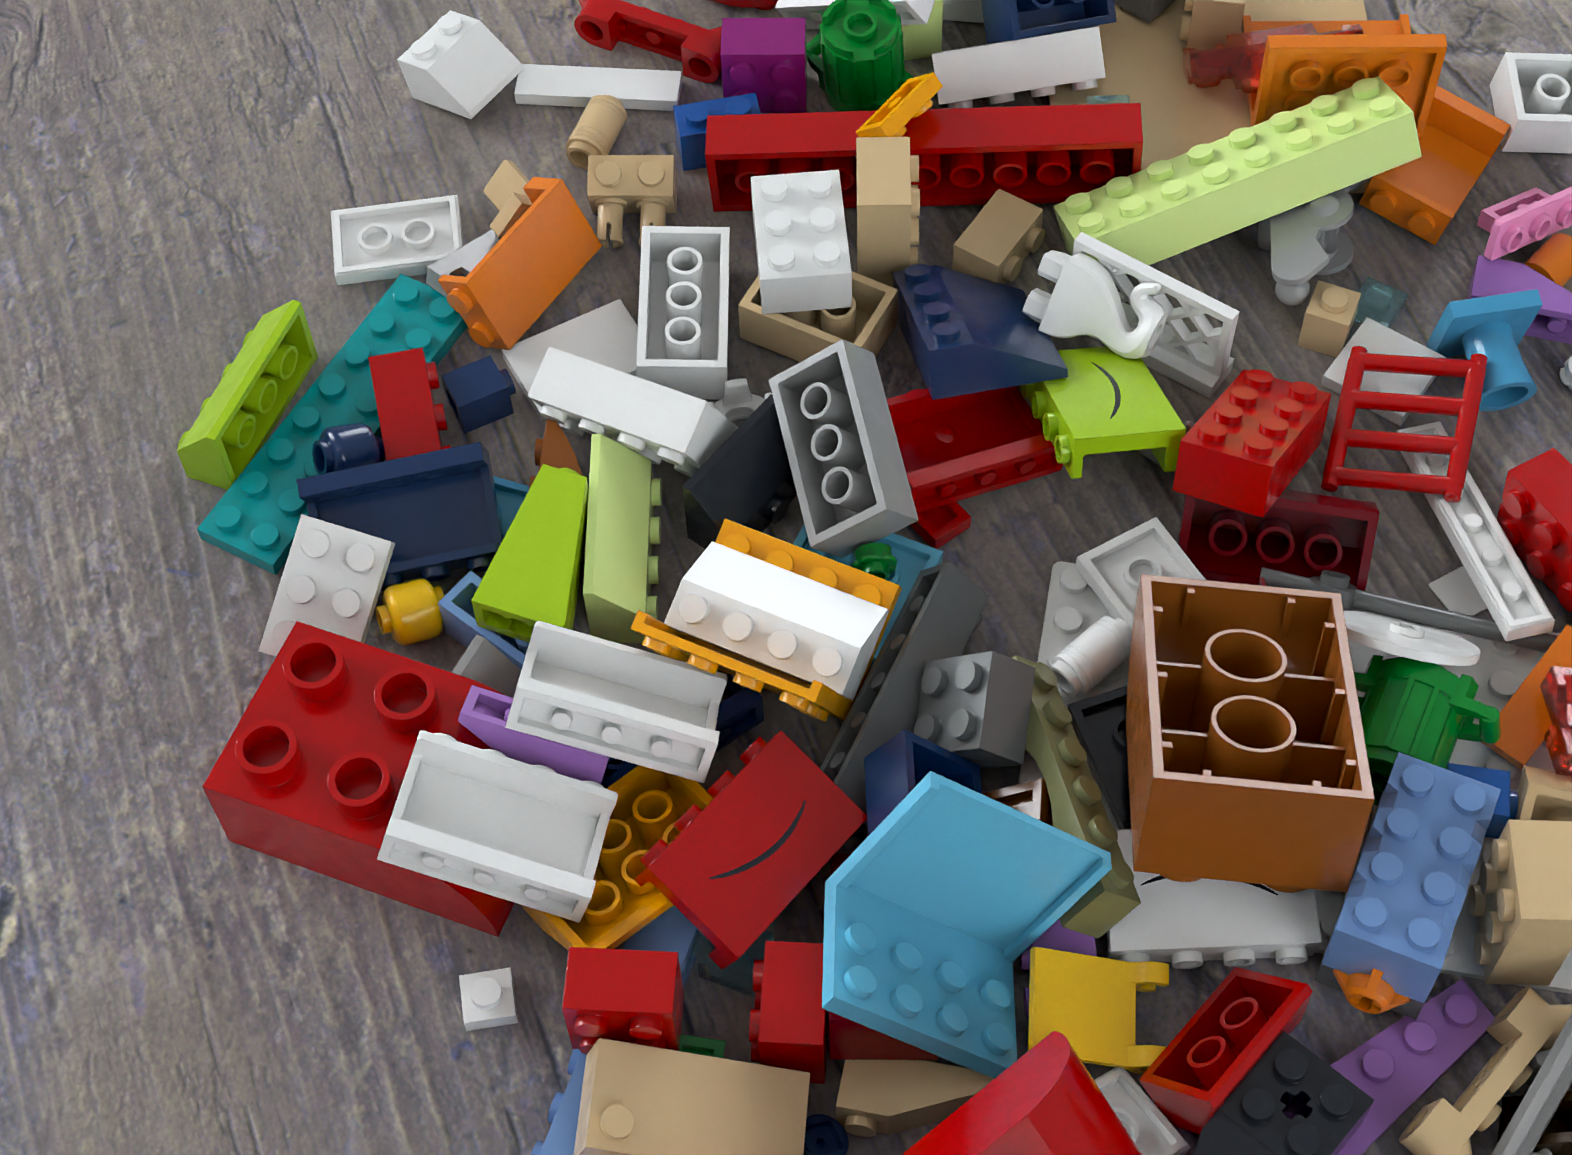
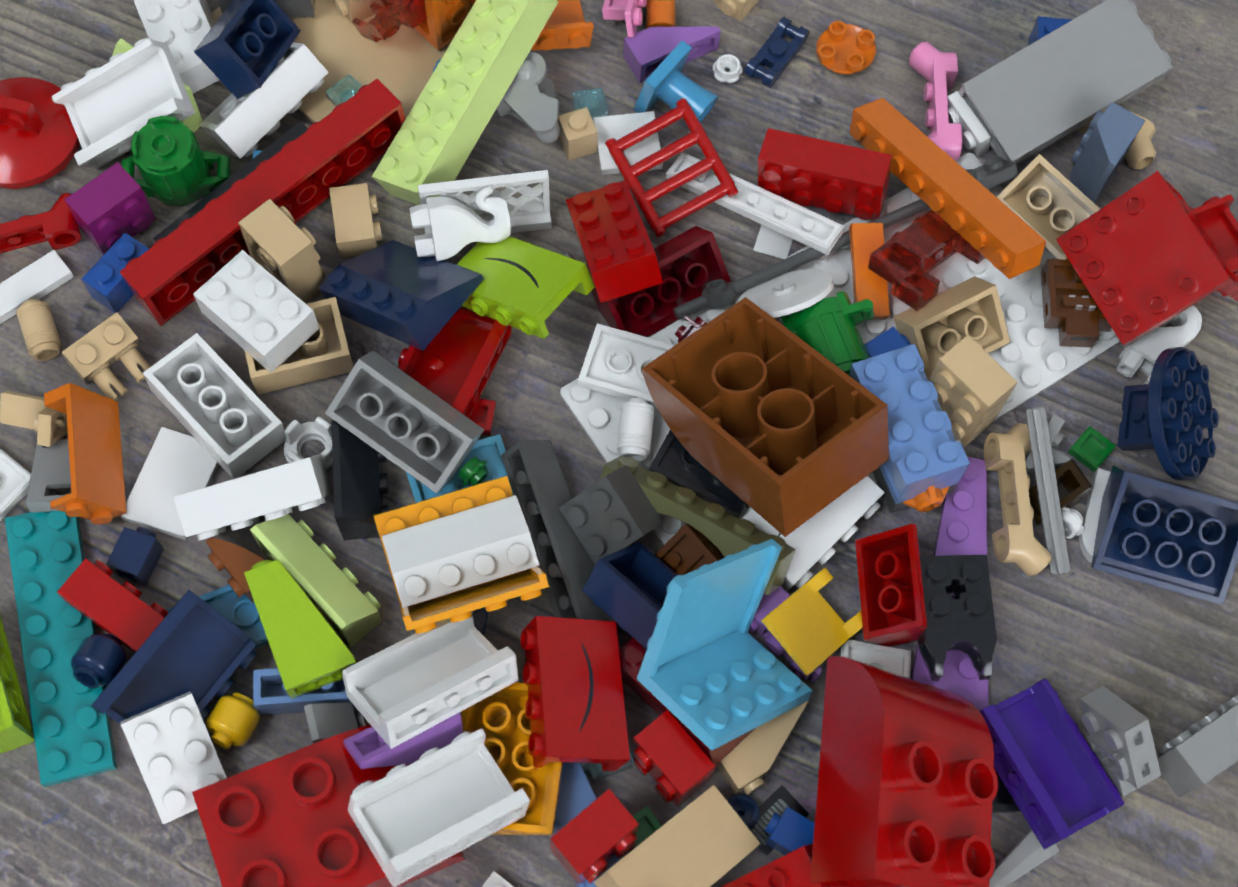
camera: 50 degrees left, 10 degrees up
light orange plate [856,72,943,137] -> none

